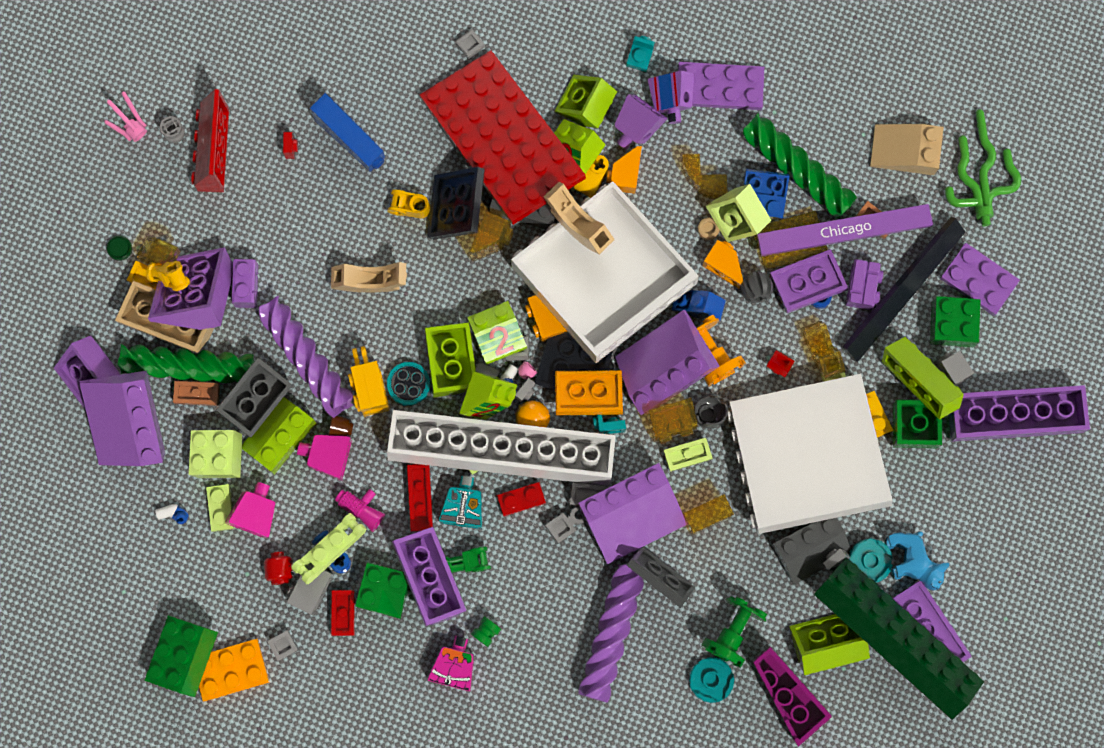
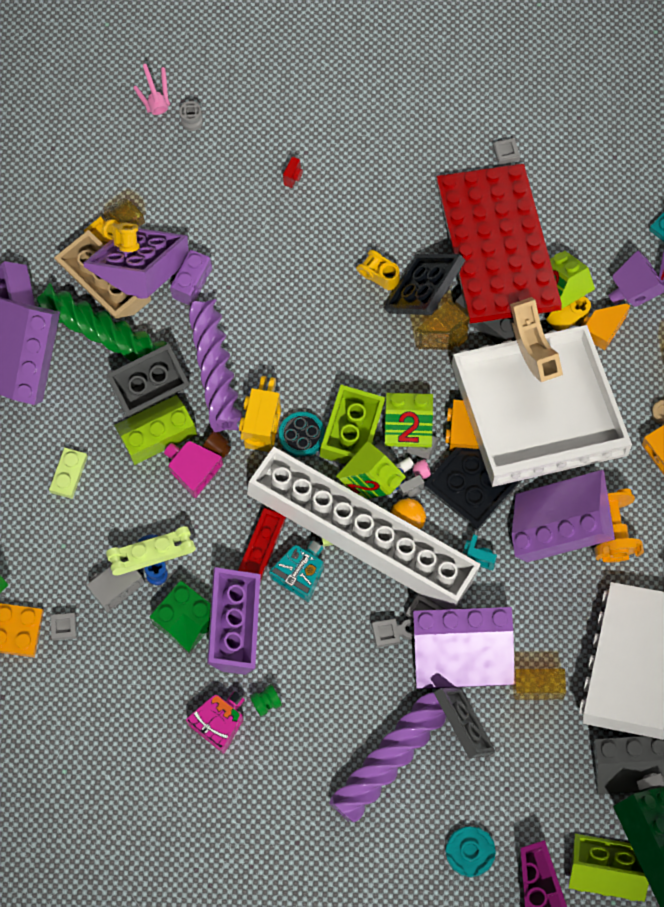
camera: 30 degrees right, 10 degrees down
dark green piece [106,236,132,261] -> none
arm [155,504,188,524] -> none
nougat plate [173,381,220,406] -> none
yellowish green brick [189,430,242,478] -> none
red slope [191,89,230,192] -> none
dark pink torso [225,482,275,538] -> none
red head [263,552,294,585] -> none
blue slope [310,93,385,172] -> none
tan arch [331,262,407,293] -> none
red plate [331,590,355,636] -> none
dark pink piece [335,489,385,532] -> none
green connector [445,547,491,573] -> none
red plate [497,482,546,517] -> none
lime slope [555,74,617,128] -> none
light orange tile [555,370,623,415] -> none
clear yellow slope [646,398,698,444] -> none
yellowish green plate [663,438,713,472] -> none
blue slope [672,290,726,321] -> none
dark grey hair [693,396,728,429] -> none
green piece [701,596,767,668] -> none

